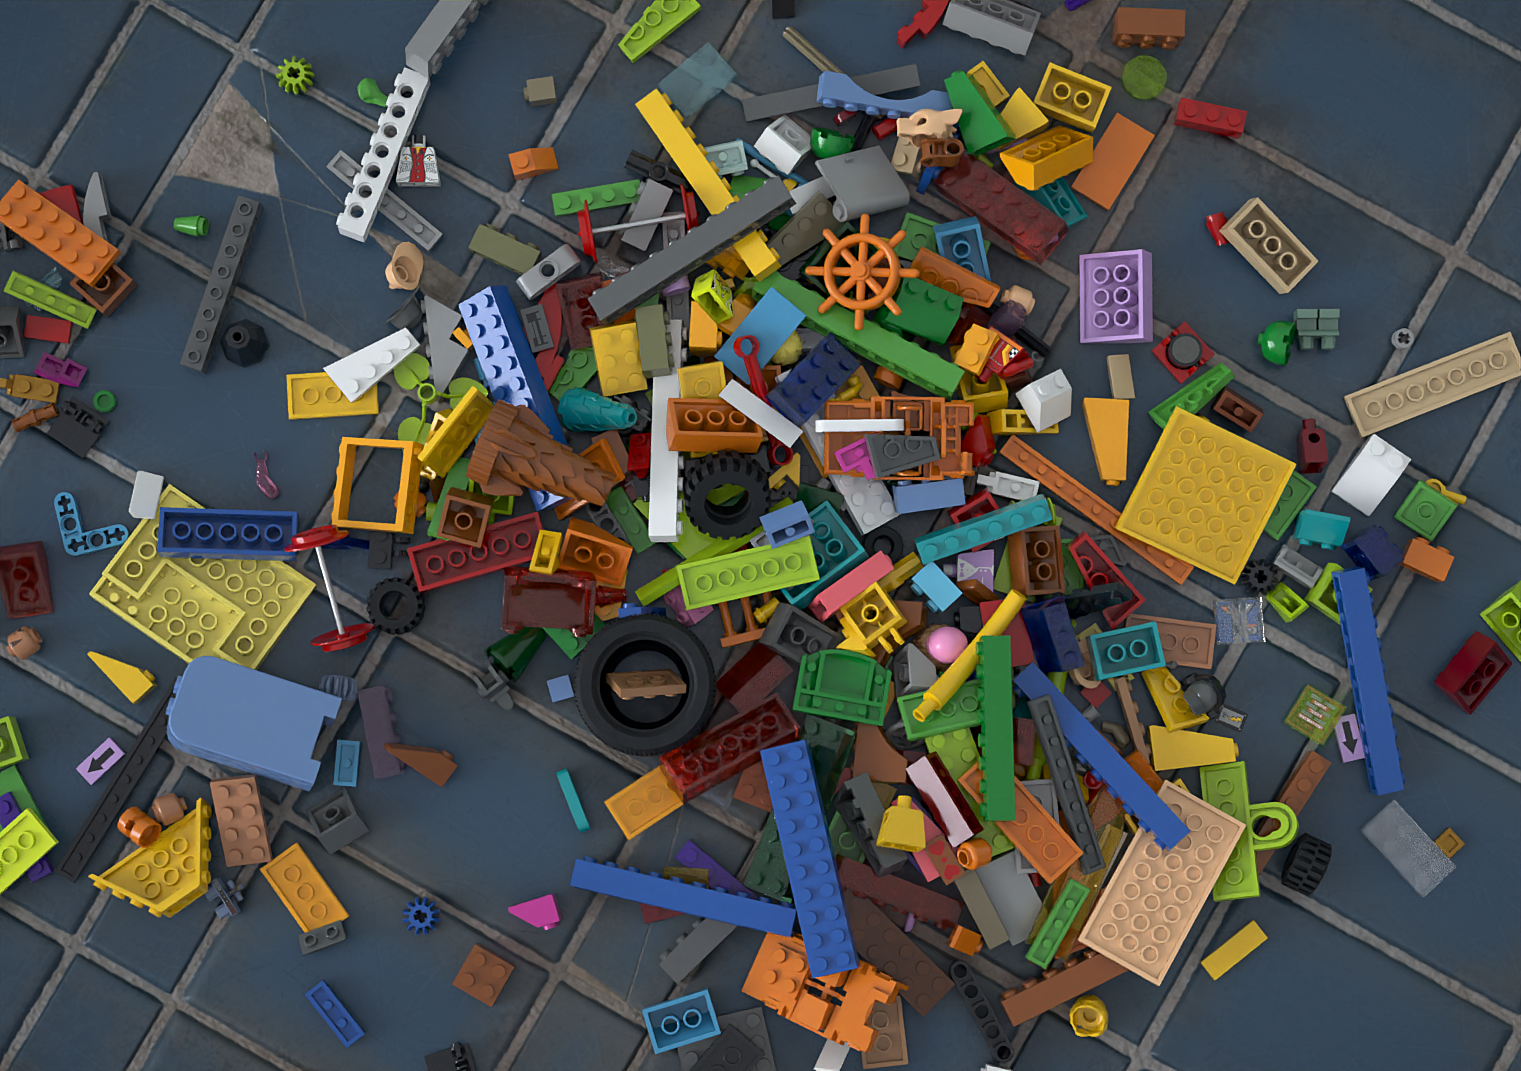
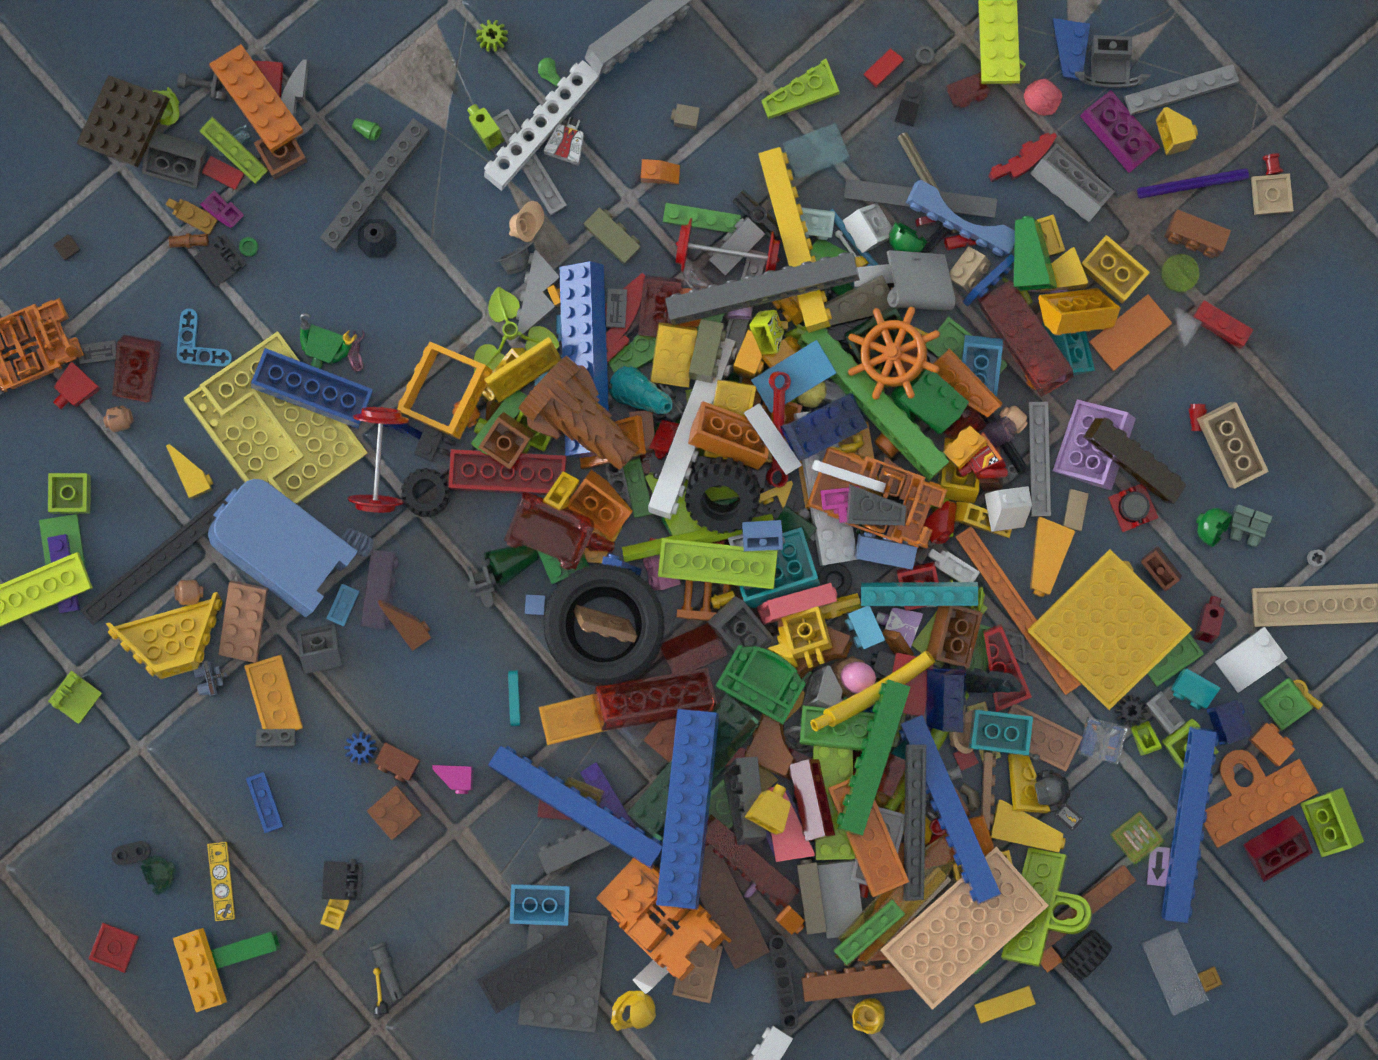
camera: 20 degrees right, 0 degrees up
lavender tile [76,737,126,785] -> none
orange wheel [118,806,161,848] -> none
white slope [129,471,164,519] -> none
yellow tile [286,372,379,420] -> none
white wing [323,328,421,403] -> none
light grey piece [516,244,582,300] -> none
light nougat piece [896,109,962,149] -> none
dark orange piece [919,138,964,167] -> none
dark orange tile [924,834,966,886] -> none
orange head [957,837,992,870] -> none
bright green wing [1148,362,1234,429] -> none
none -> lime hinge [48,671,102,724]
none -> green torso [300,313,357,369]
none -> copper brick [374,742,421,782]
none -> lime torso [467,104,504,151]
none -> light grey plate [1028,402,1051,517]
none -> orange tile [1041,946,1062,973]
none -> dark brown brick [1083,417,1186,504]
none -> clear slope [1172,308,1202,348]
none -> orange plate [1203,750,1318,848]

